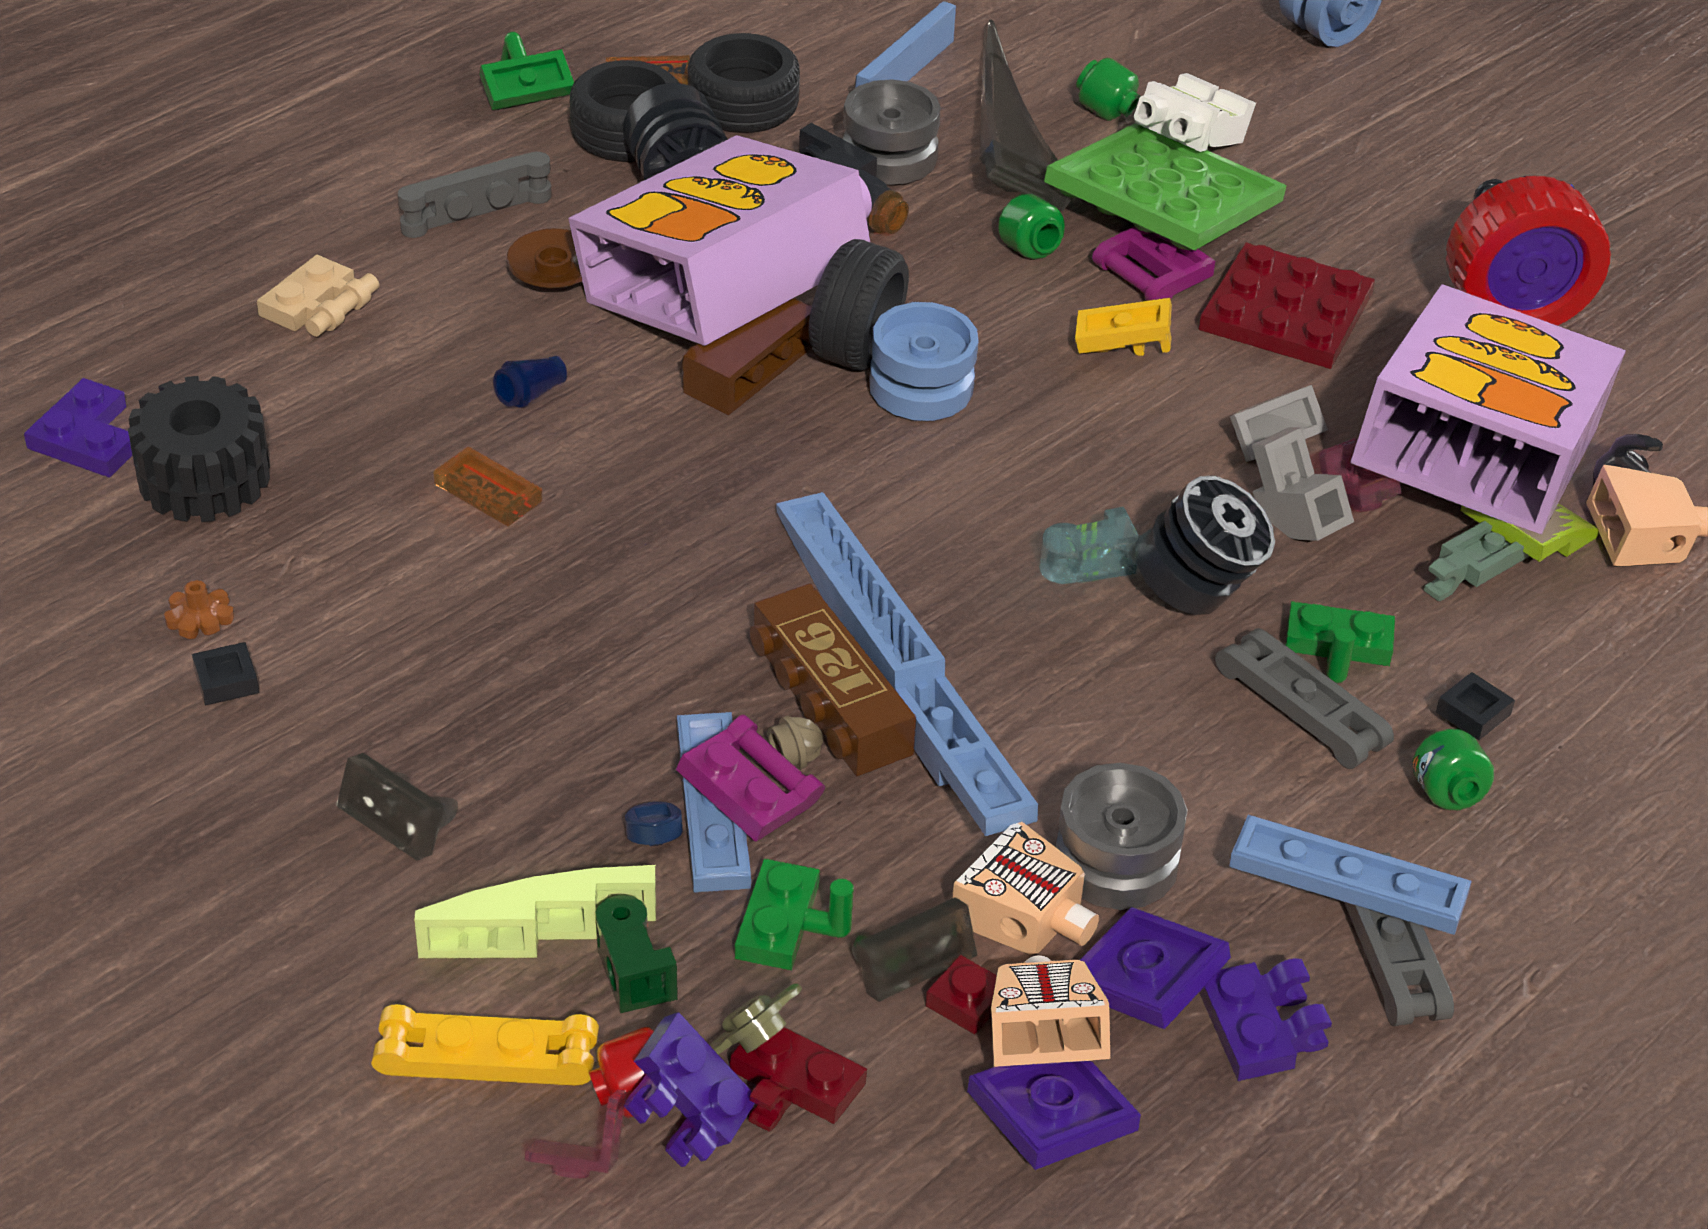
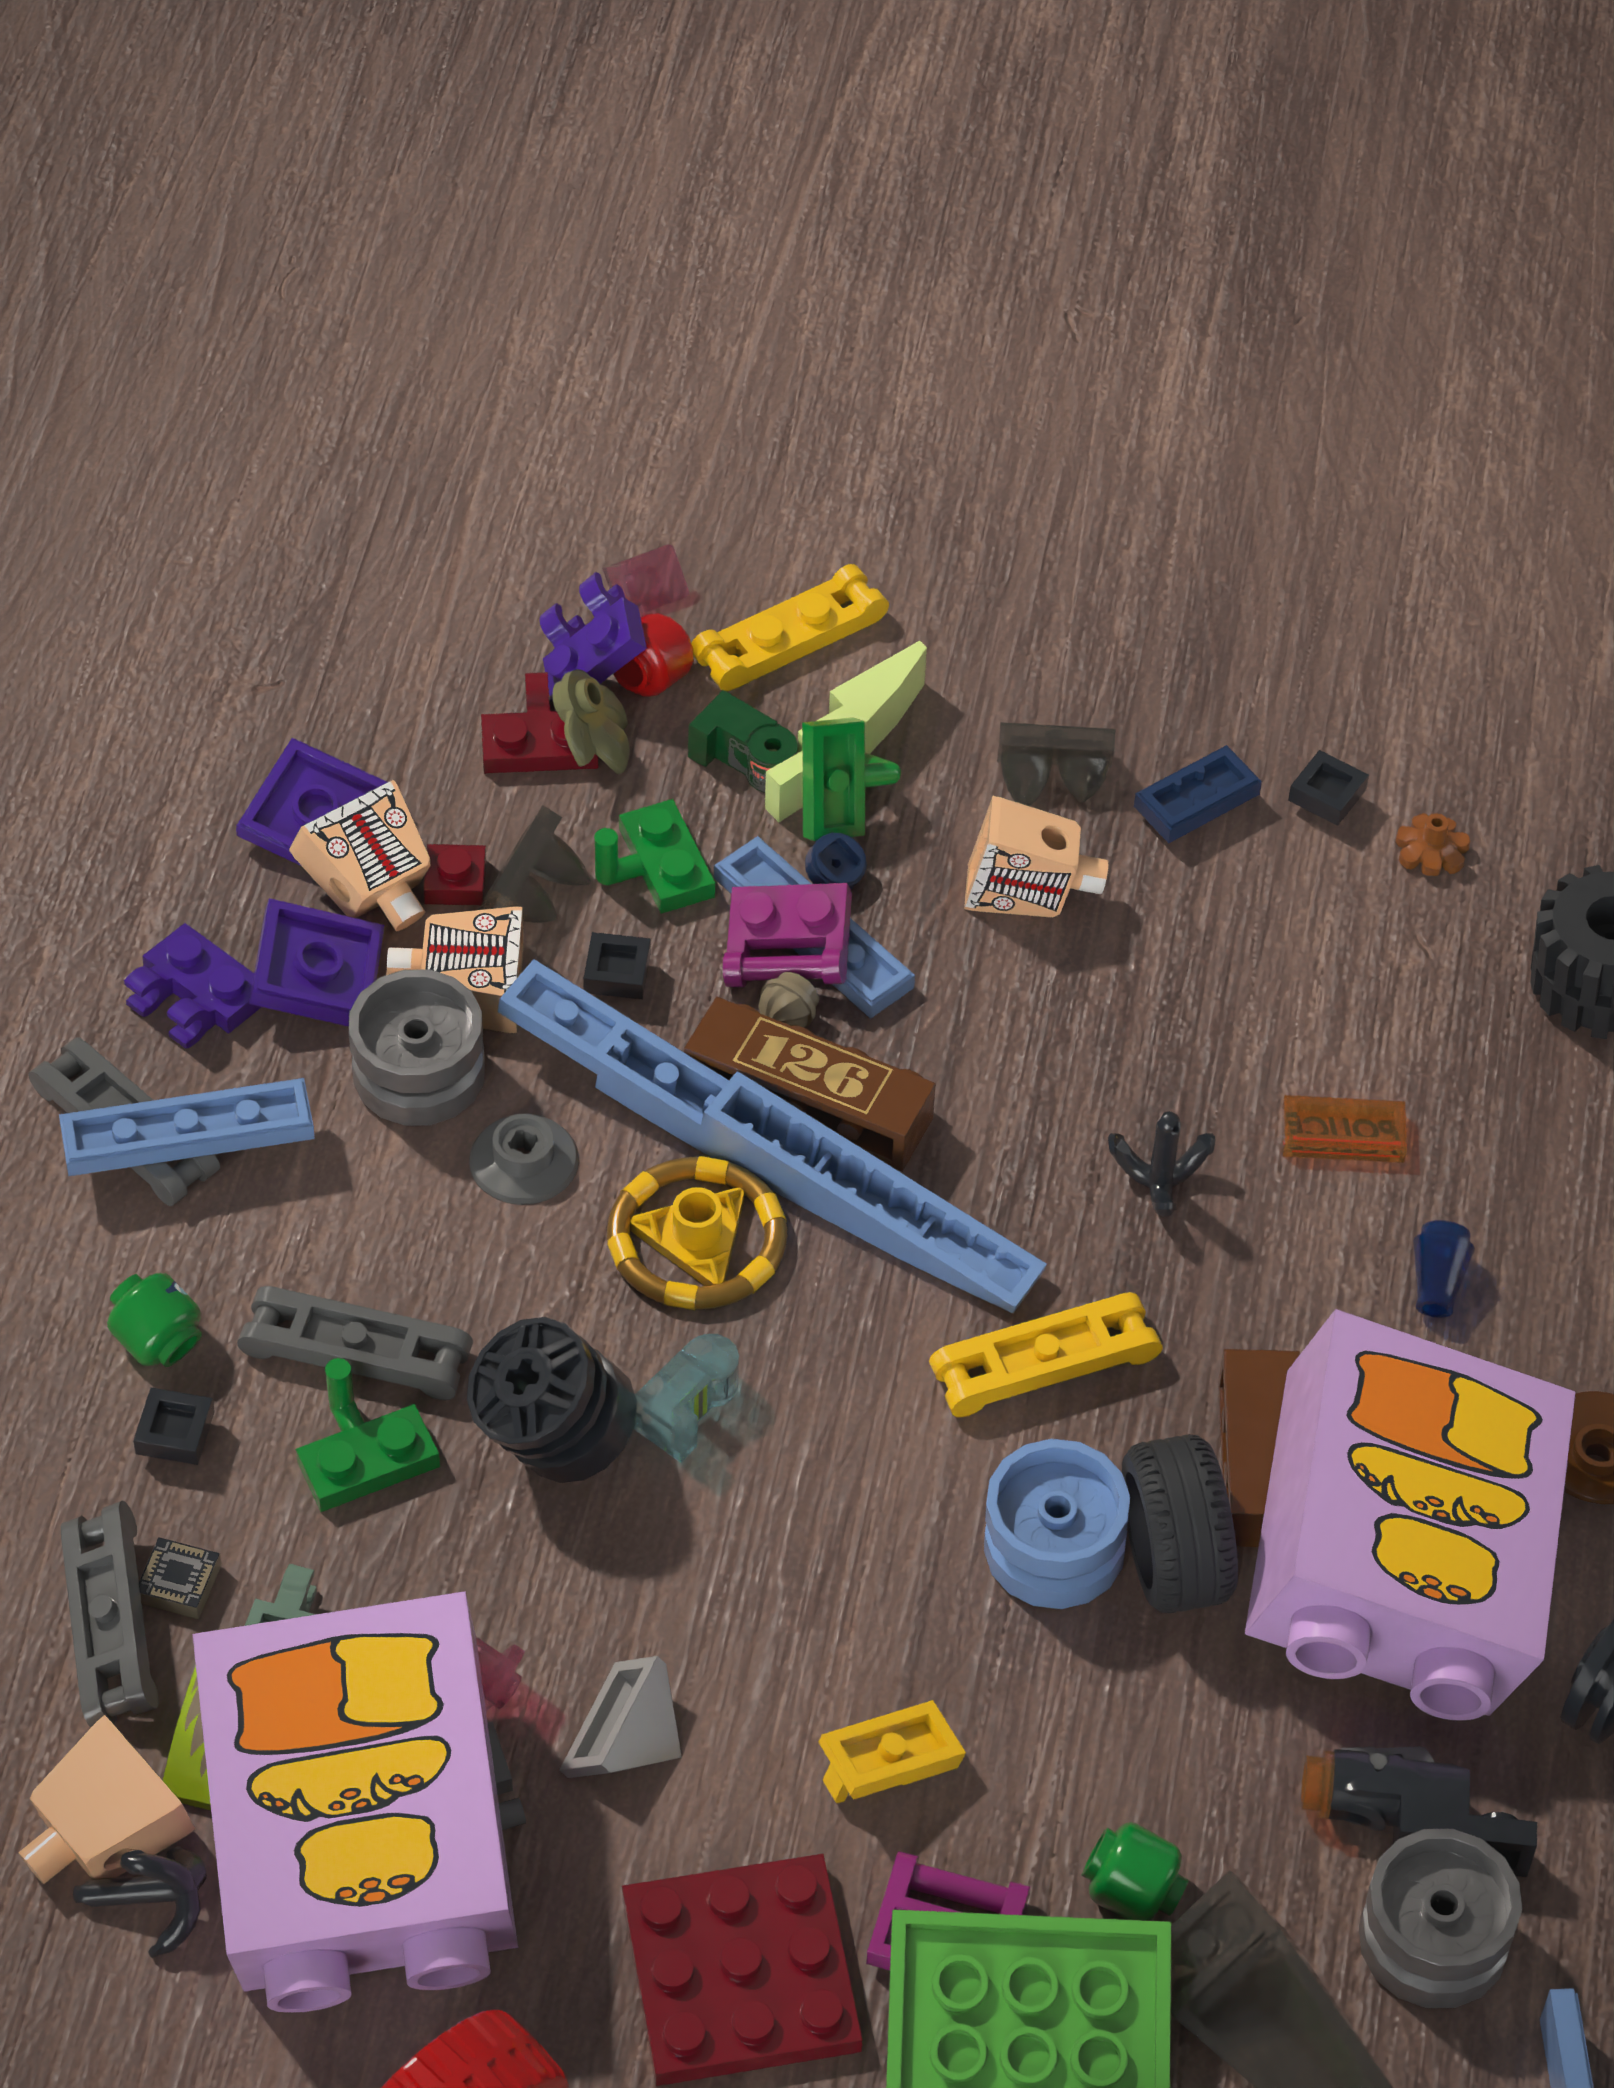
camera: 145 degrees right, 10 degrees up
light grey brick [1252,427,1354,541] -> none
none -> dark grey plate [61,1501,159,1727]
none -> tile [139,1537,222,1619]
none -> dark grey piece [469,1114,579,1205]
none -> black plate [583,932,651,1000]
none -> yellow piece [607,1156,787,1310]
none -> green plate [802,717,902,841]
none -> yellow plate [929,1292,1163,1417]
none -> light nougat torso [964,796,1108,918]
none -> black piece [1108,1111,1216,1217]
none -> dark blue plate [1134,745,1262,844]

